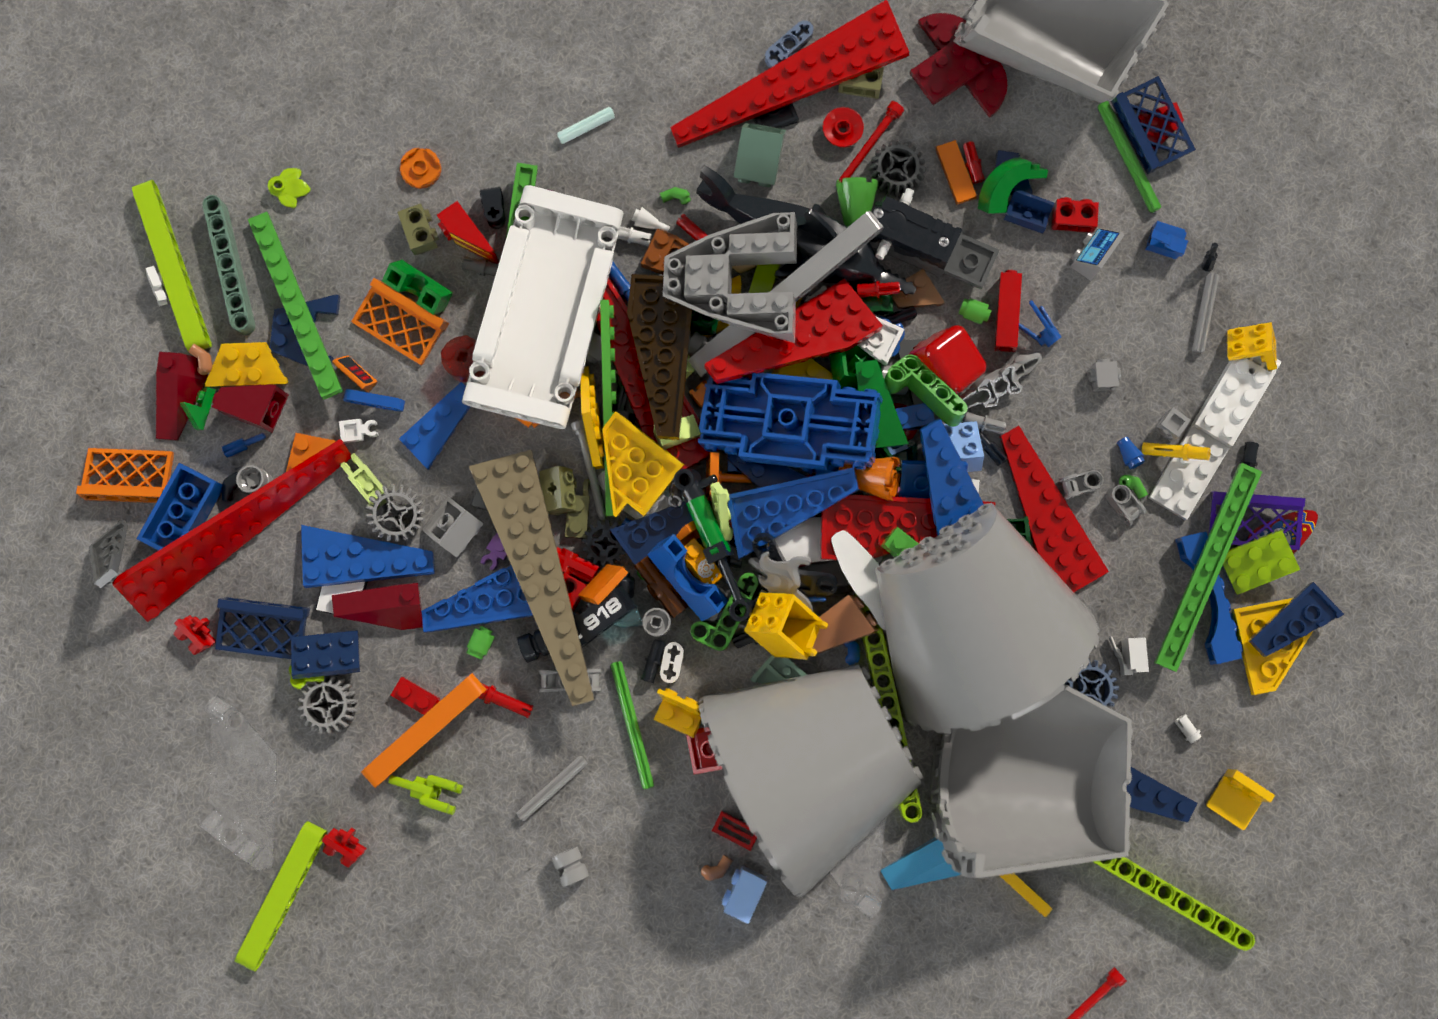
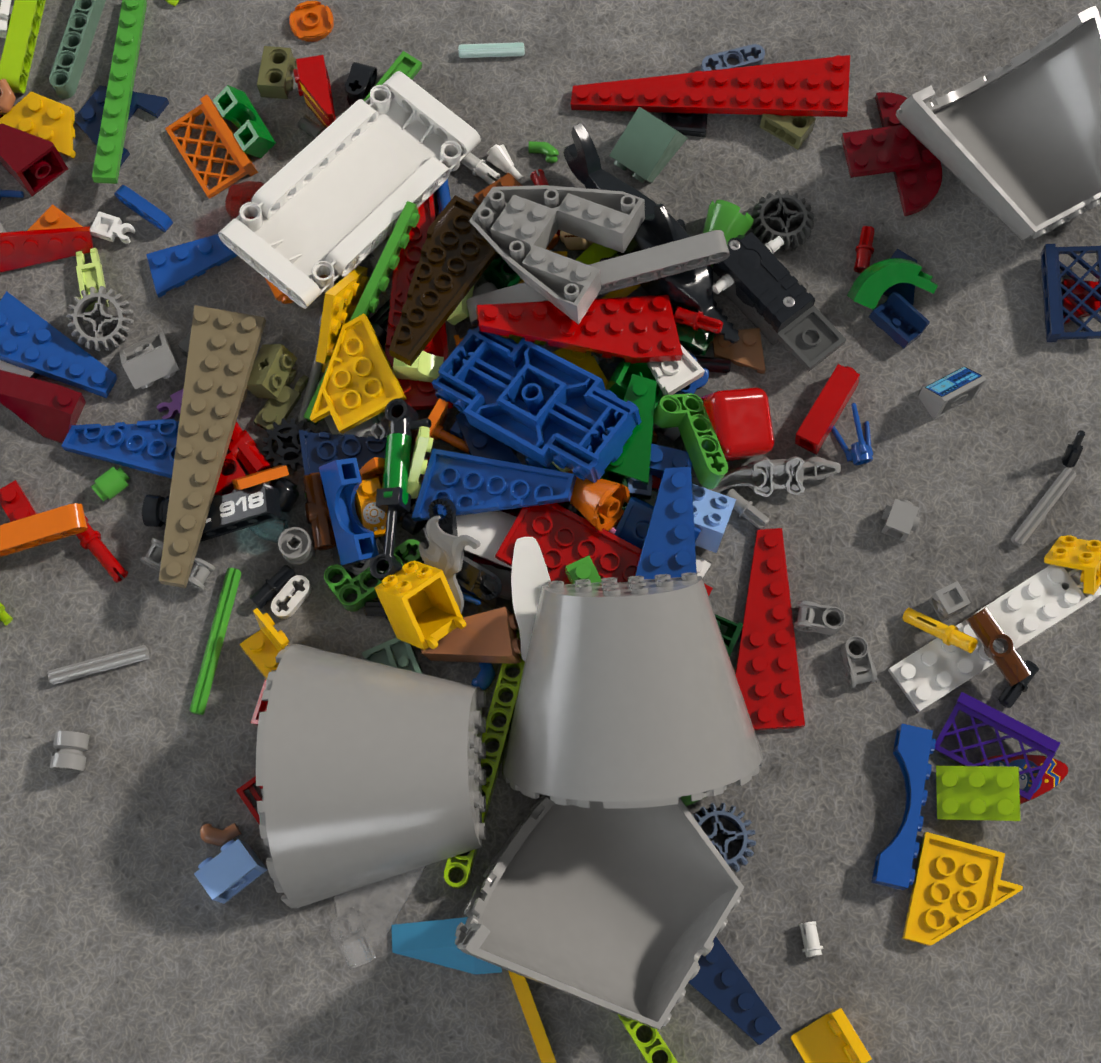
camera: 25 degrees right, 10 degrees down
slope [332,356,378,393] -> none
red dish [823,107,864,147] -> none
red piece [839,101,905,183] -> none
orange tile [935,140,977,205] -> none
bright green brick [958,298,991,324] -> none
black axle [979,430,1008,466] -> none
red brick [1051,197,1099,233] -> none
bright green axle [1097,101,1161,213] -> none
white piece [1109,637,1149,676] -> none
blue cone [1117,436,1145,470] -> none
bright green arm [1119,475,1148,499] -> none
blue piece [1145,221,1188,259] -> none
bright green plate [1154,463,1262,672] -> none
dark blue wing [1248,582,1345,657] -> none
none -> reddish brown piece [966,608,1031,686]

